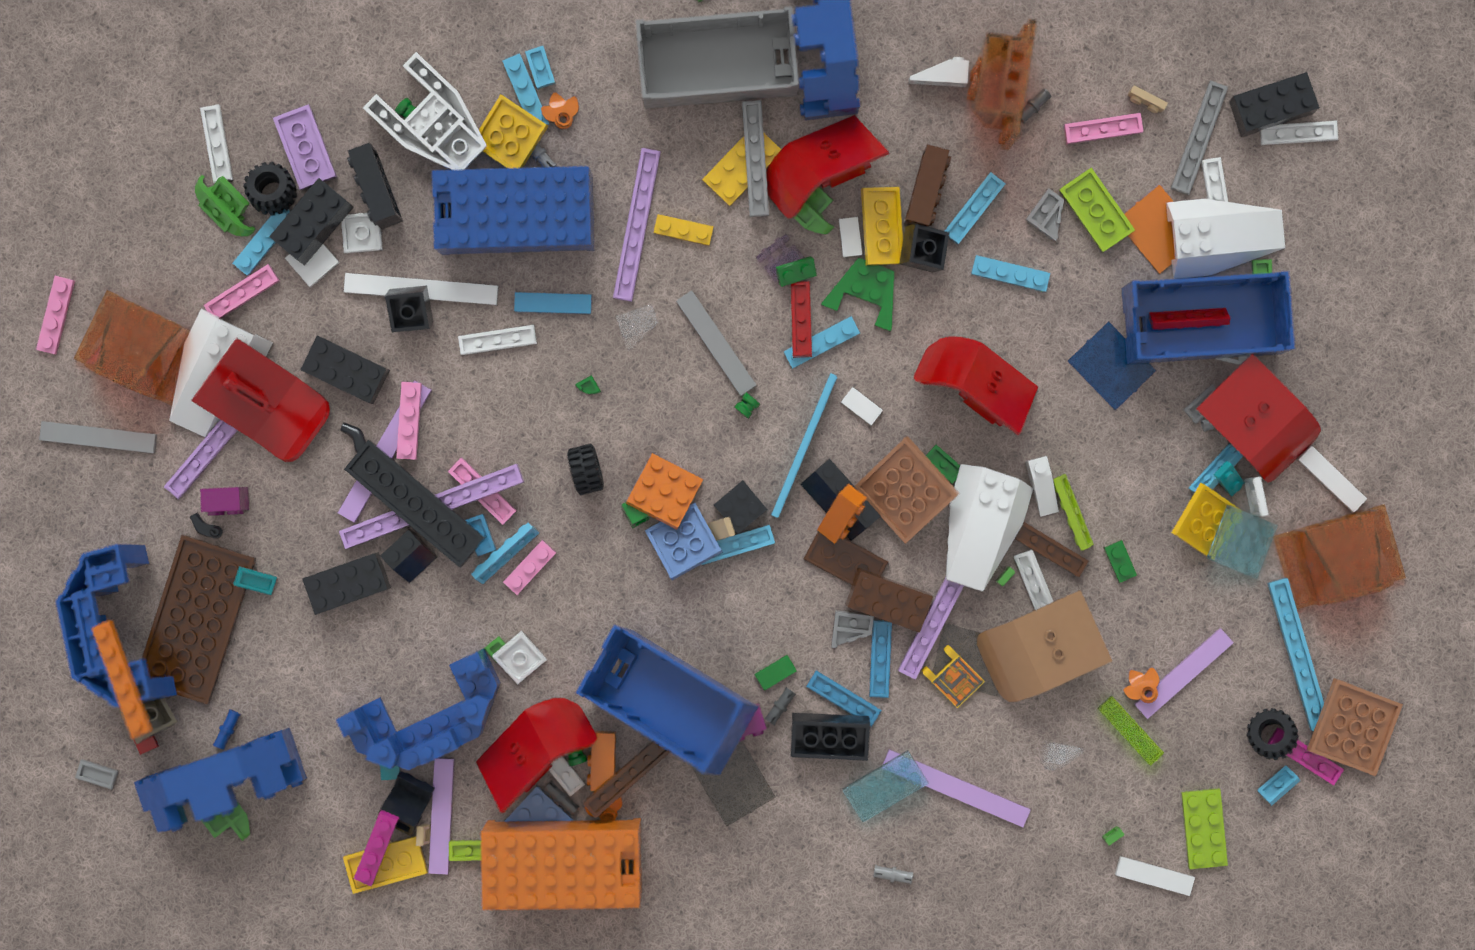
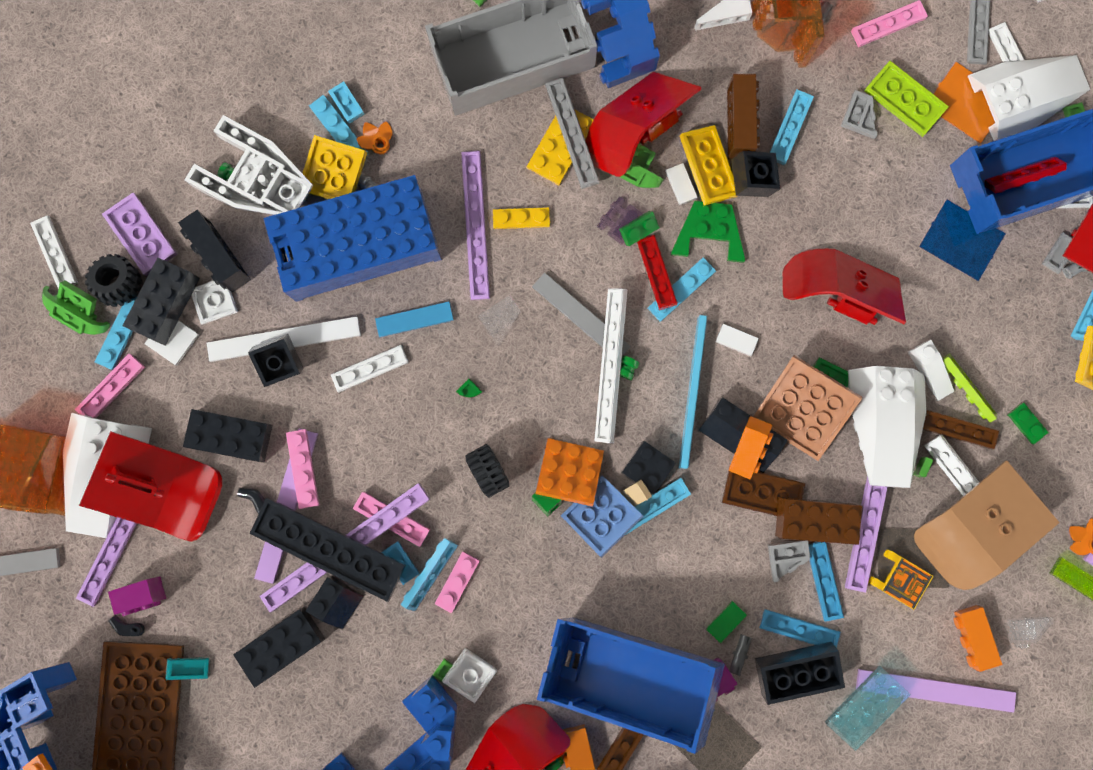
camera: 15 degrees left, 5 degrees down
medium azure plate [971,255,1050,292] -> none
none -> white tile [595,289,628,443]
none -> orange brick [953,605,1002,672]

